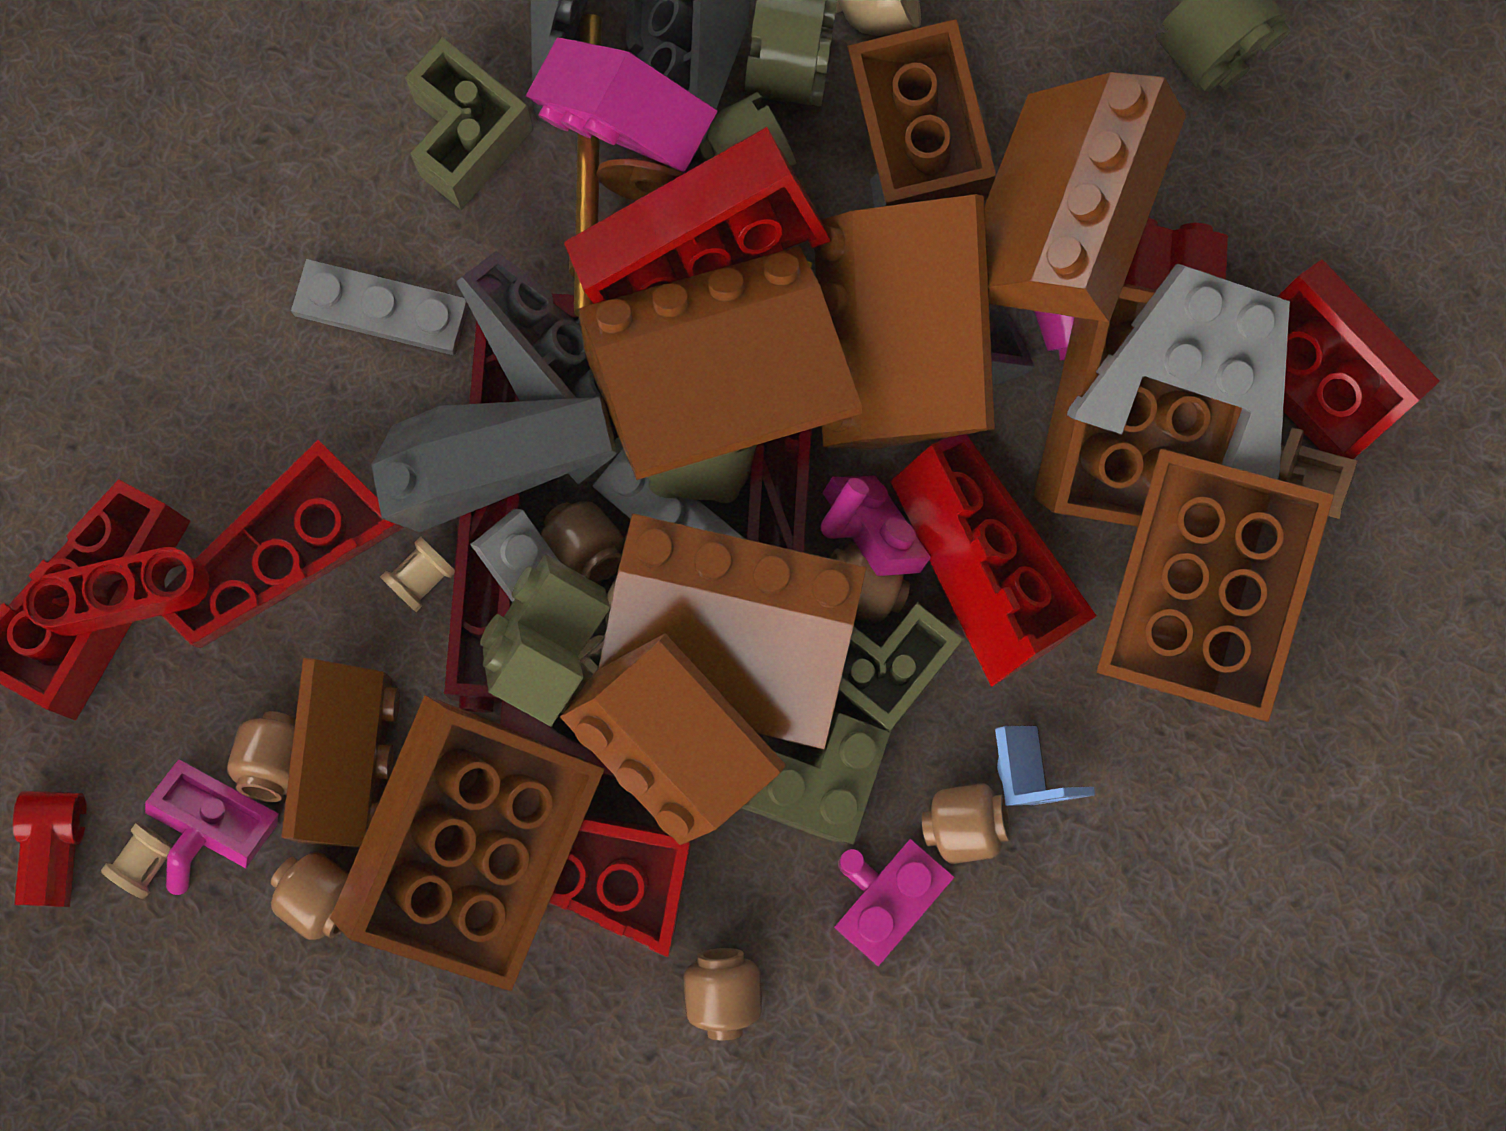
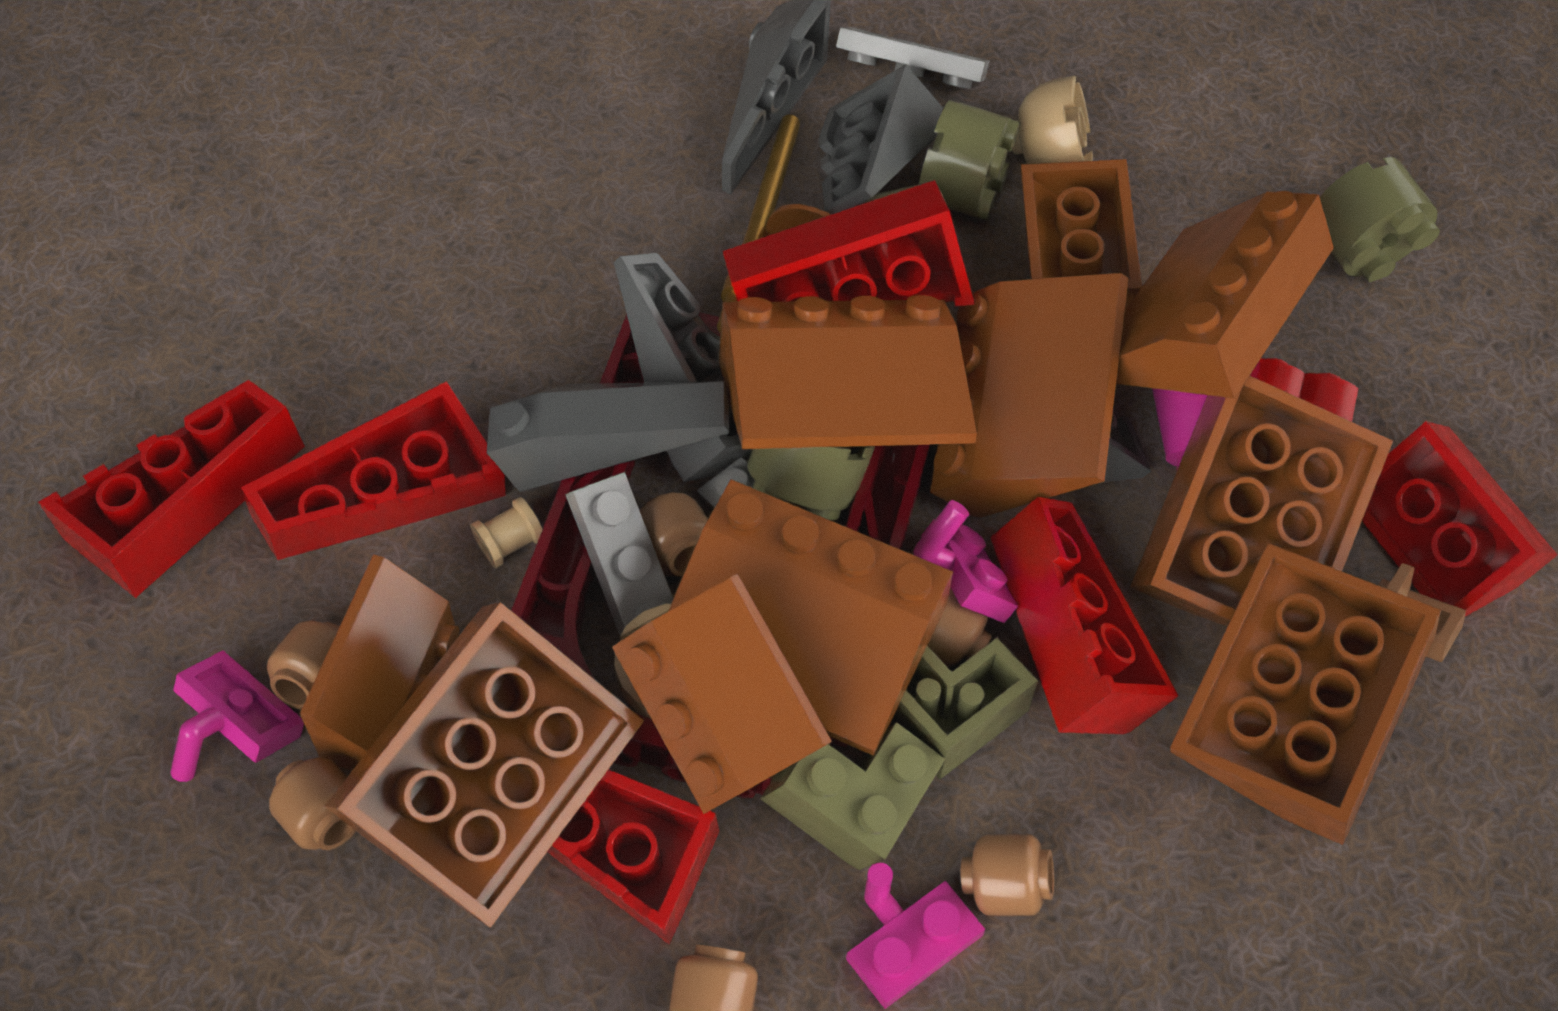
camera: 10 degrees right, 20 degrees down
red piece [13,791,87,907] -> none
red beam [23,547,209,636] -> none
tan bush [101,822,173,900] -> none
light grey plate [291,259,469,356] -> none
olive brick [405,37,534,210] -> none
olive brick [480,554,611,727] -> none
dark pink wedge [525,37,718,173] -> none
light blue bracket [995,726,1095,806] -> none
light grey wing [1067,264,1290,480] -> none

